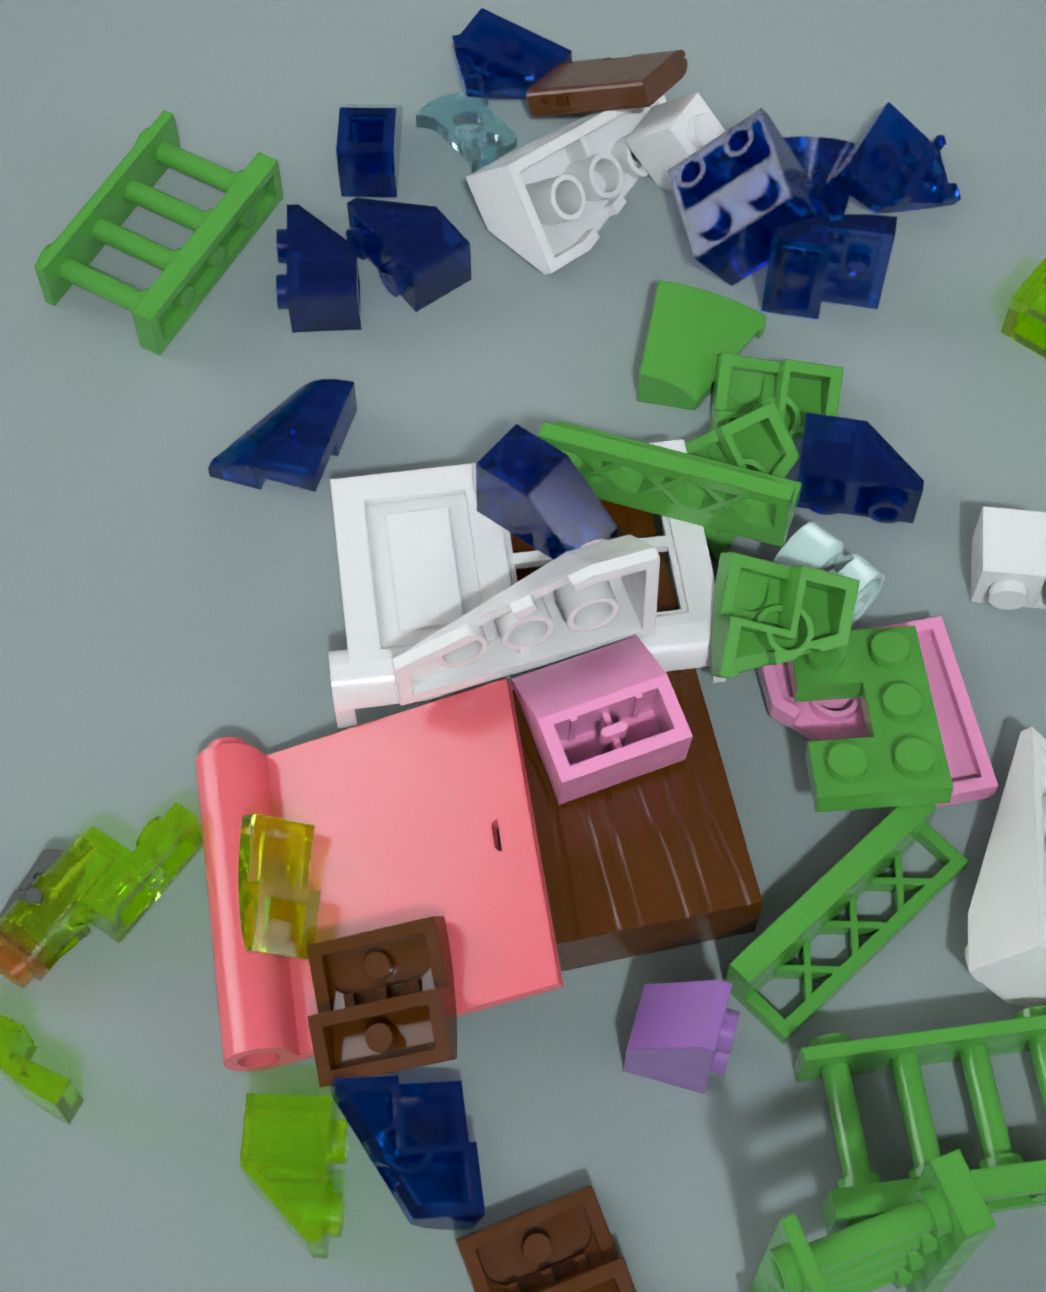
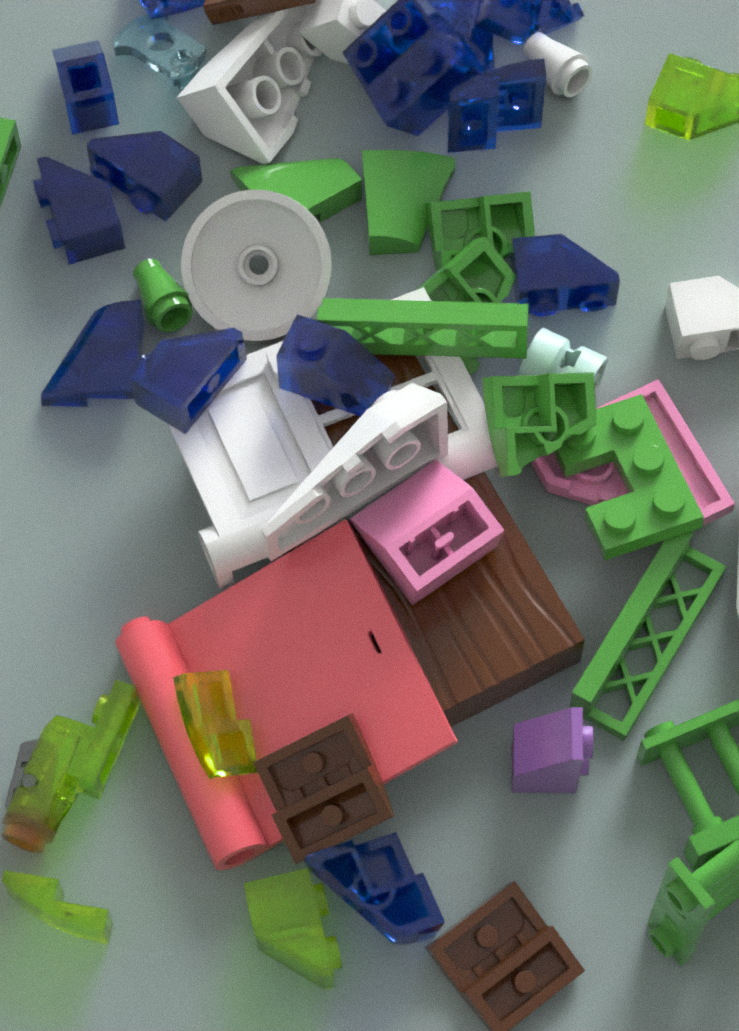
camera: 15 degrees left, 5 degrees up
none -> clear blue slope [129,327,247,434]
none -> bright green cone [133,259,193,332]
none -> white dish [181,190,332,341]
none -> bright green slope [230,158,362,222]
none -> white cone [523,32,592,98]

